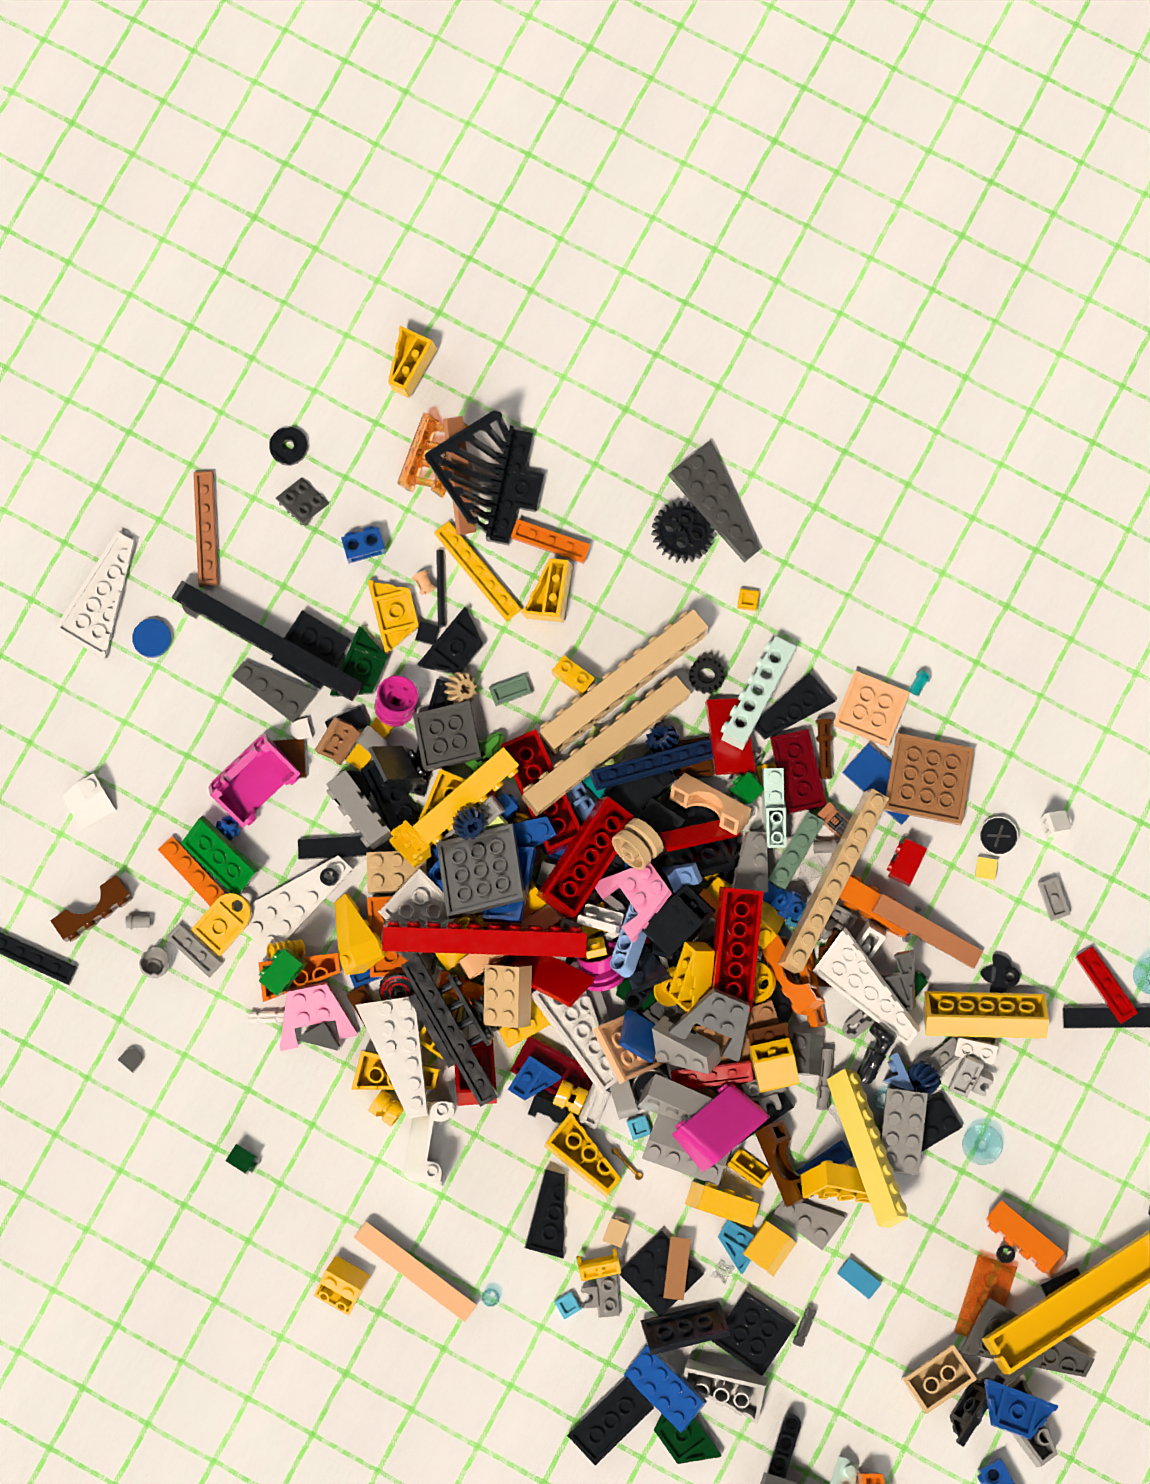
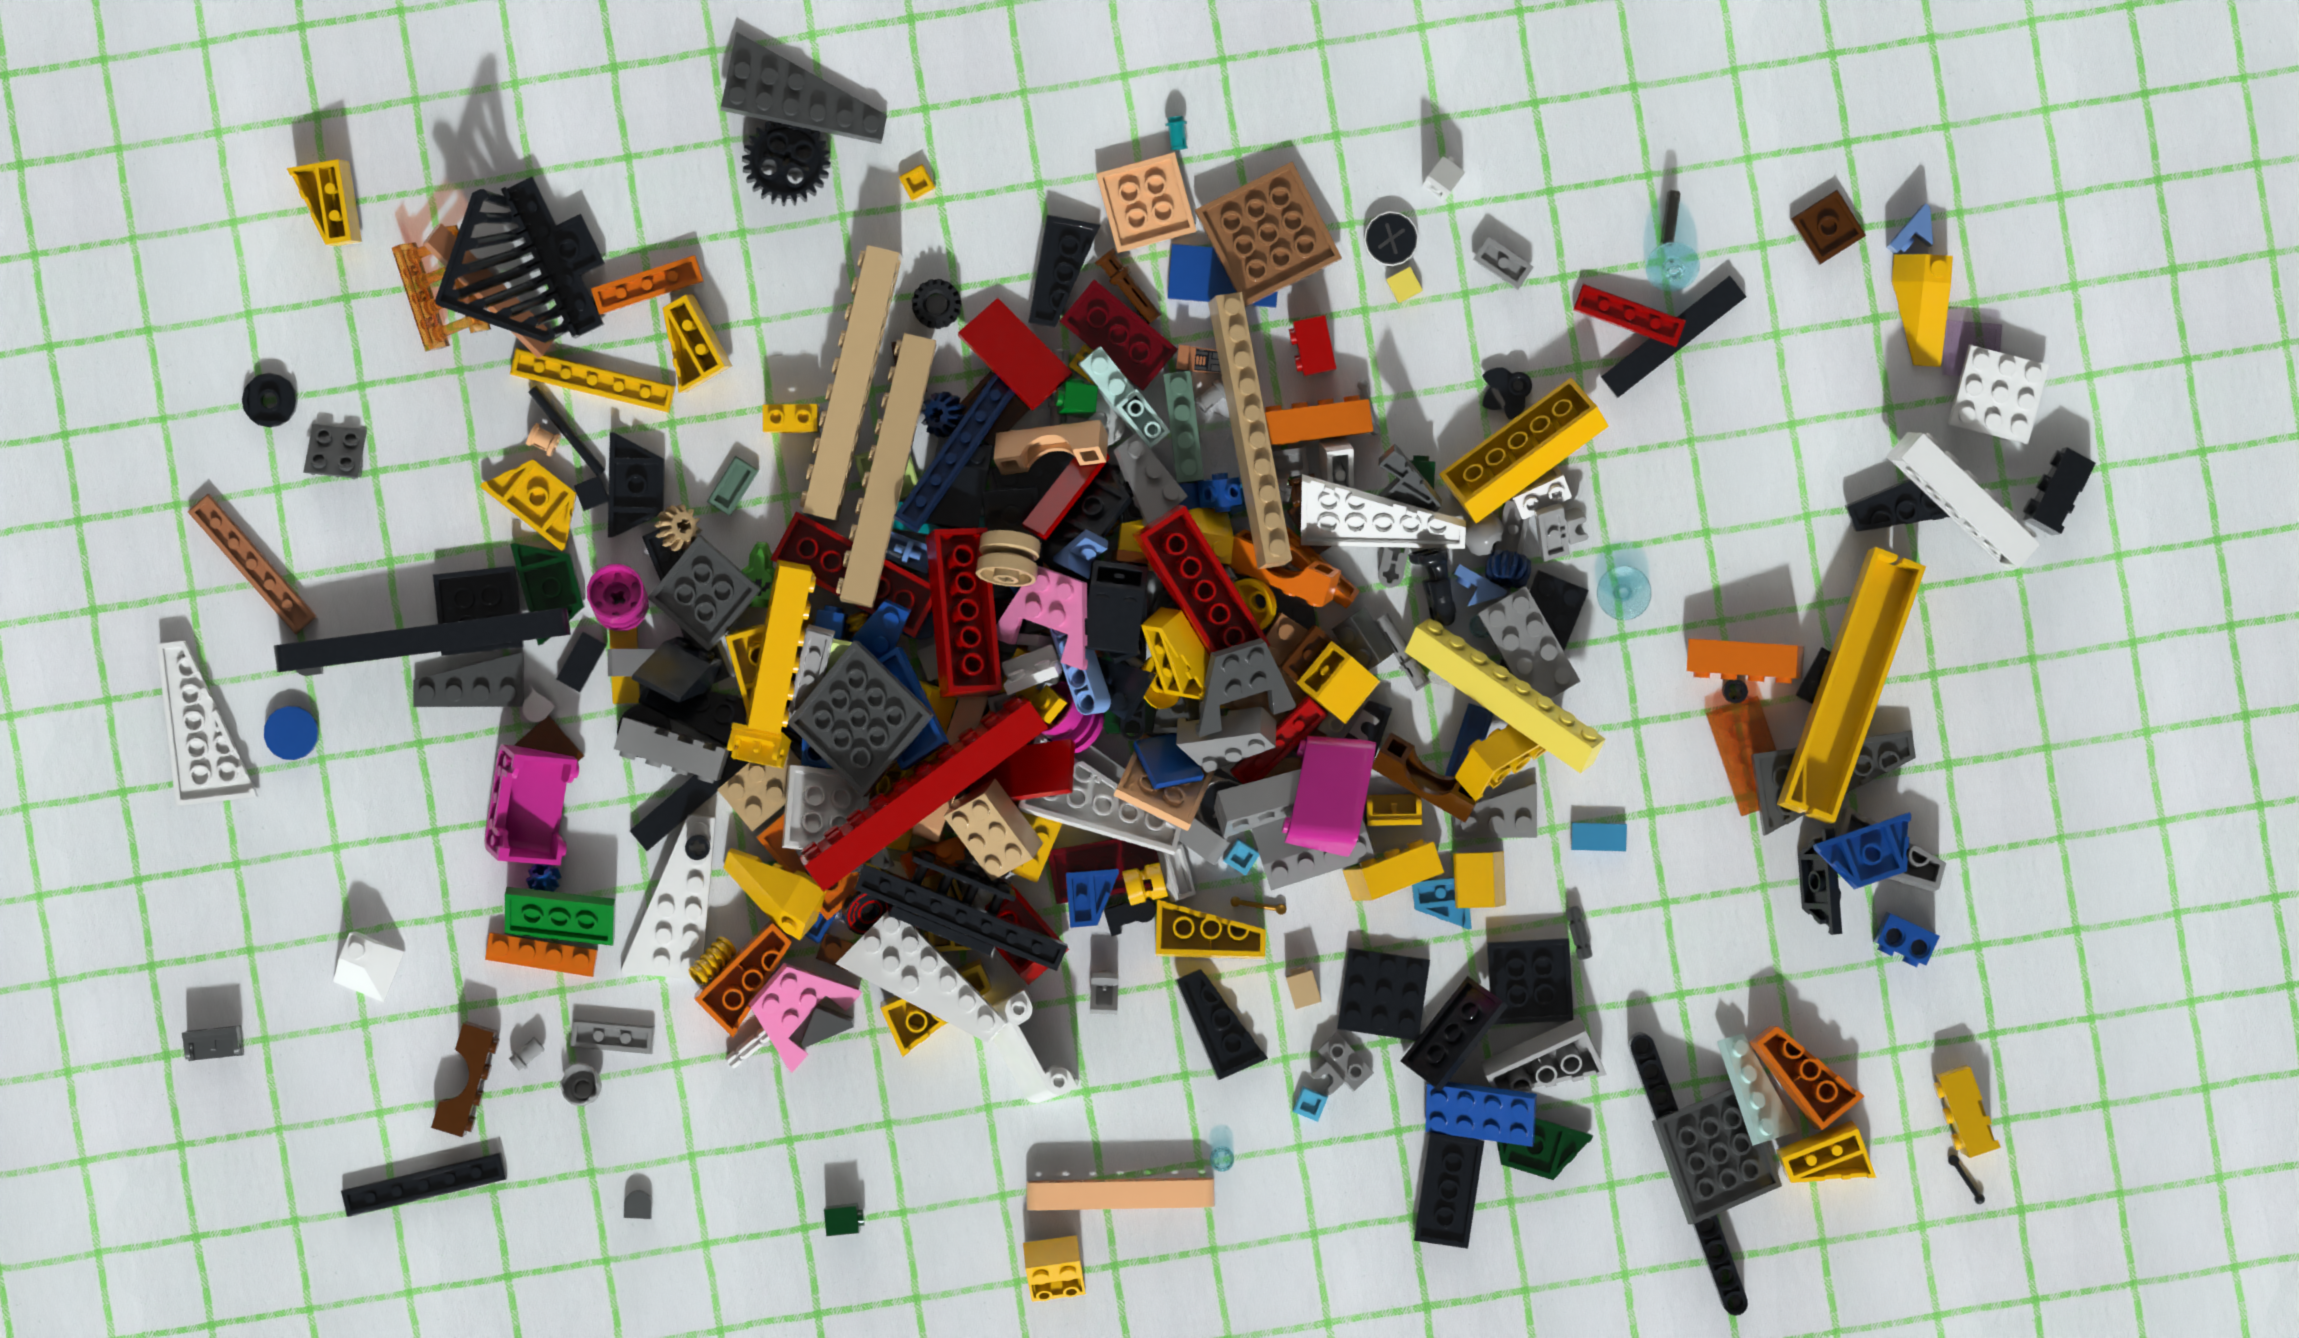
camera: 40 degrees left, 10 degrees up
yellow tile [191,893,252,956] -> none
green brick [258,948,308,996] -> none
medium nougat bracket [315,717,360,765] -> none
blue brick [341,526,386,564] -> none
yellow wheel [368,1090,404,1127] -> none
dark blue gear [452,806,487,841] -> none
yellow hinge [576,1248,621,1281] -> none
medium nougat tile [663,1237,691,1301] -> none
clear wheel [711,1259,735,1284] -> none
light aqua brick [721,636,797,750] -> none
nougat tile [872,894,983,969] -> none
tan brick [901,1344,977,1414] -> none
none -> light grey bracket [1090,970,1119,1015]
none -> light grey hair [1465,513,1504,556]

